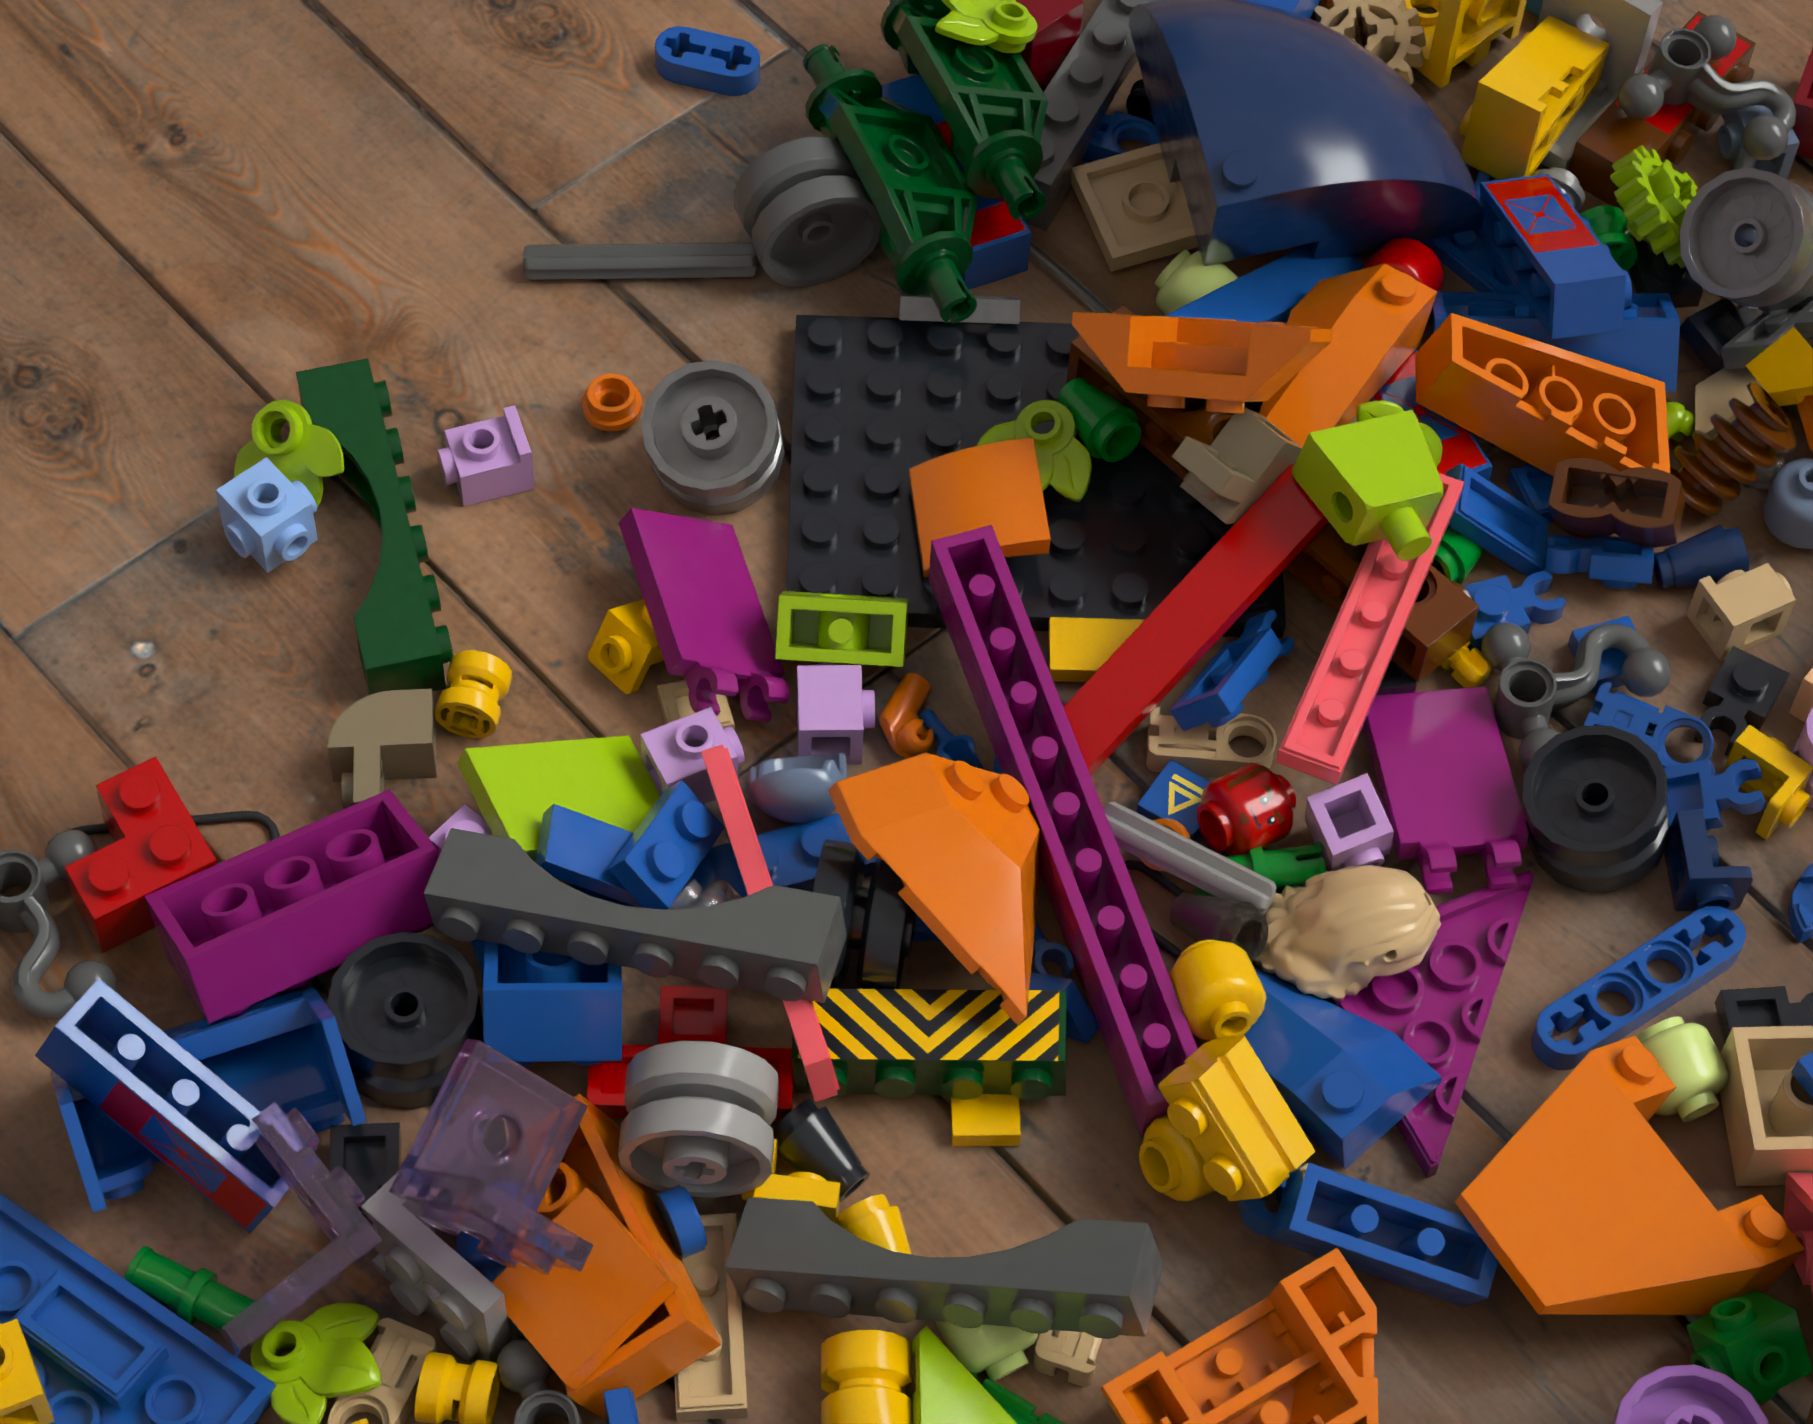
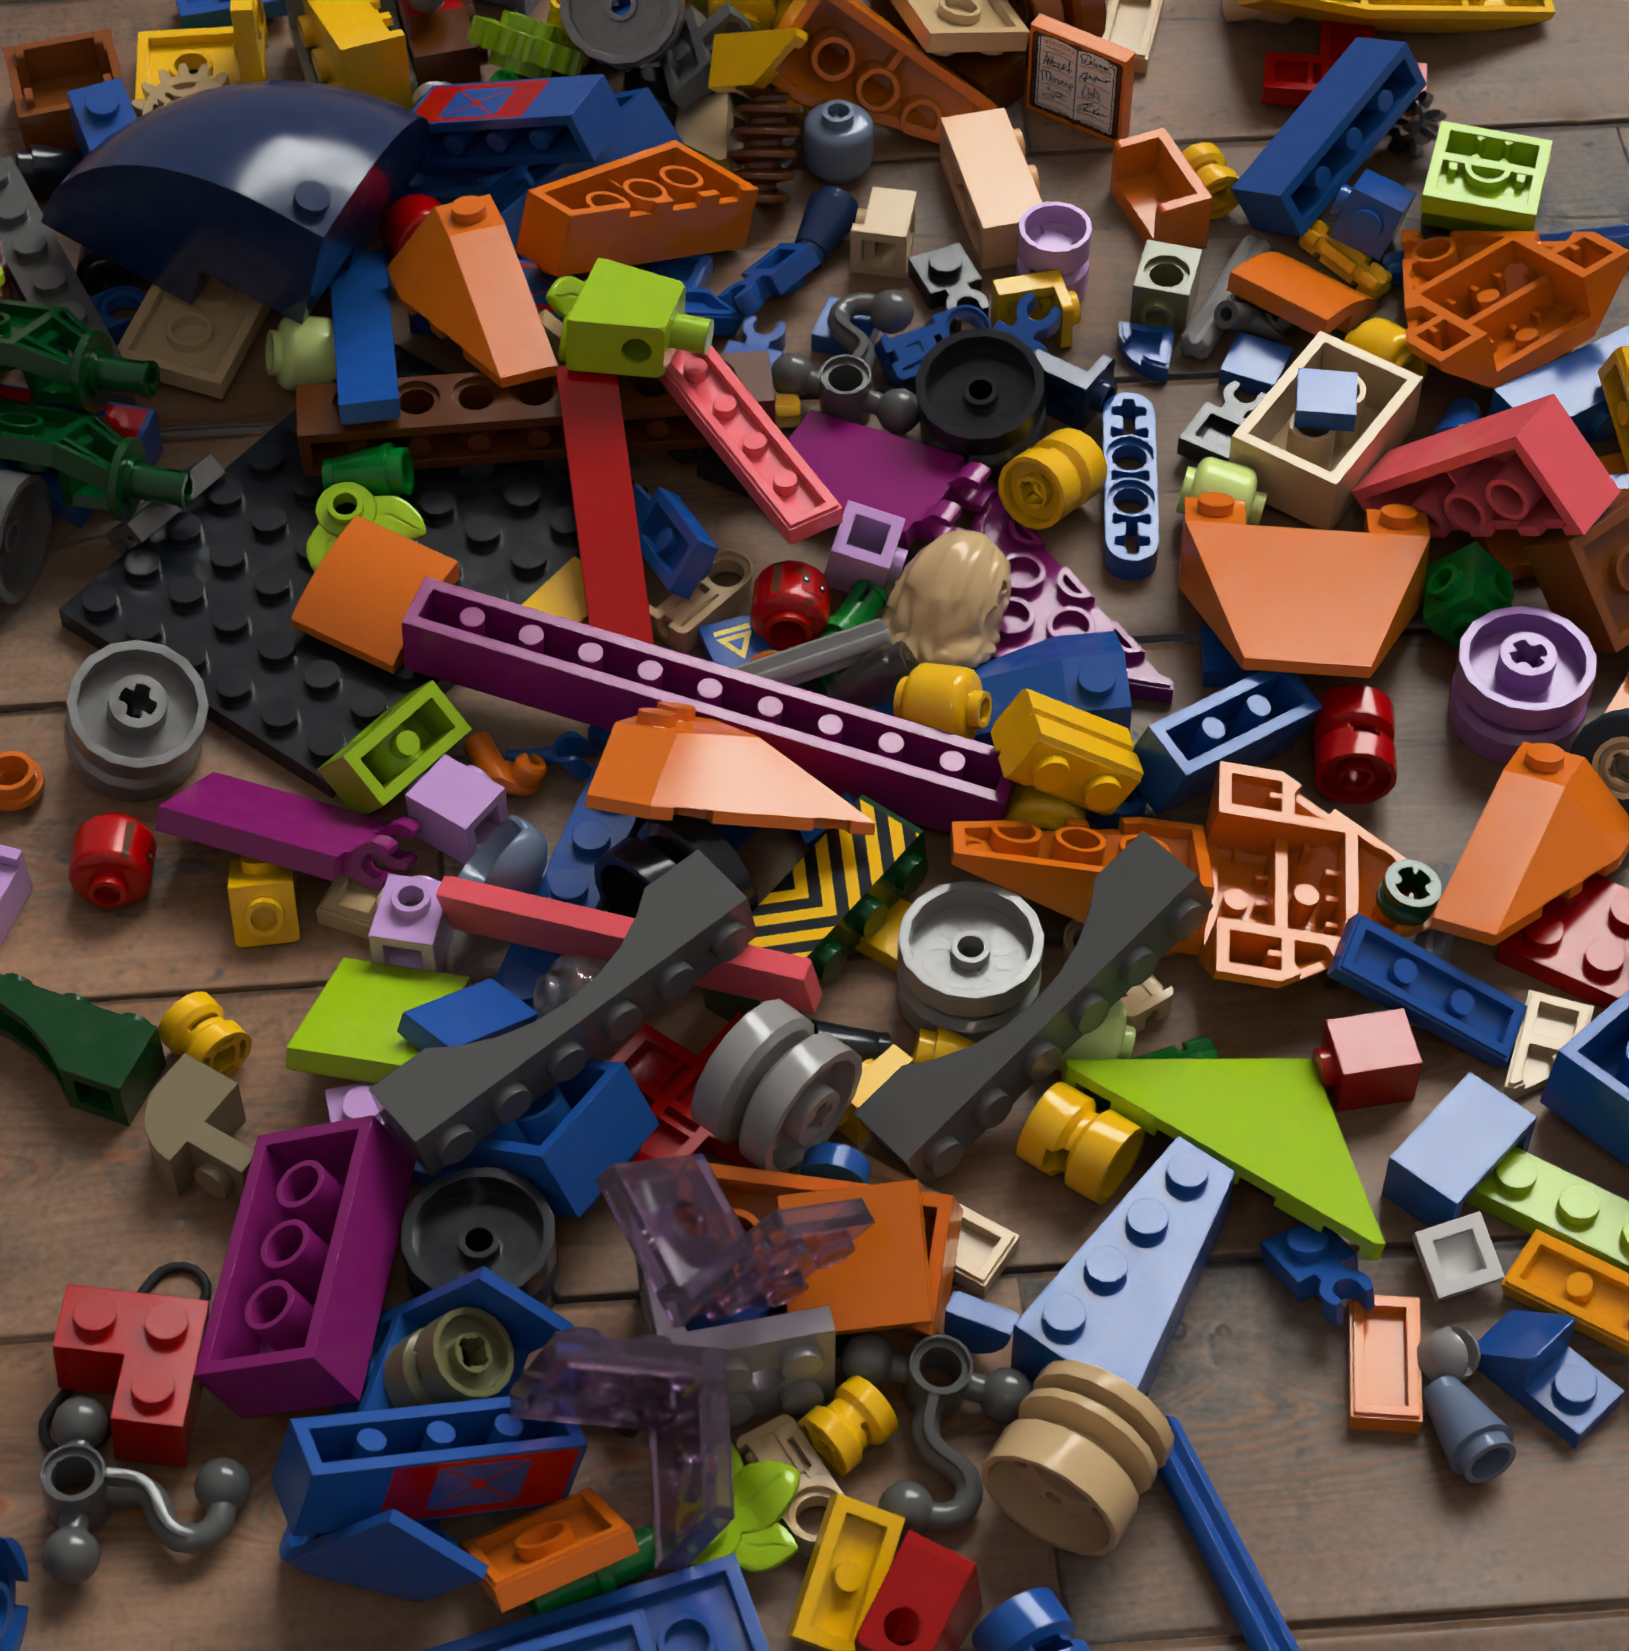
camera: 50 degrees left, 5 degrees down
blue plate [608,780,725,910] -> none
orange wedge [1072,312,1332,413] -> none
dark tan brick [1172,407,1302,524] -> none
reddish brown brick [1548,458,1685,548] -> none
none -> red head [68,812,157,908]
none -> olive wheel [383,1306,514,1408]
none -> orange tile [459,1487,640,1613]
none -> light grey wheel [896,880,1045,1042]
none -> orange wedge [950,817,1215,956]
none -> yellow wheel [998,428,1107,530]
none -> red wheel [1312,685,1397,804]

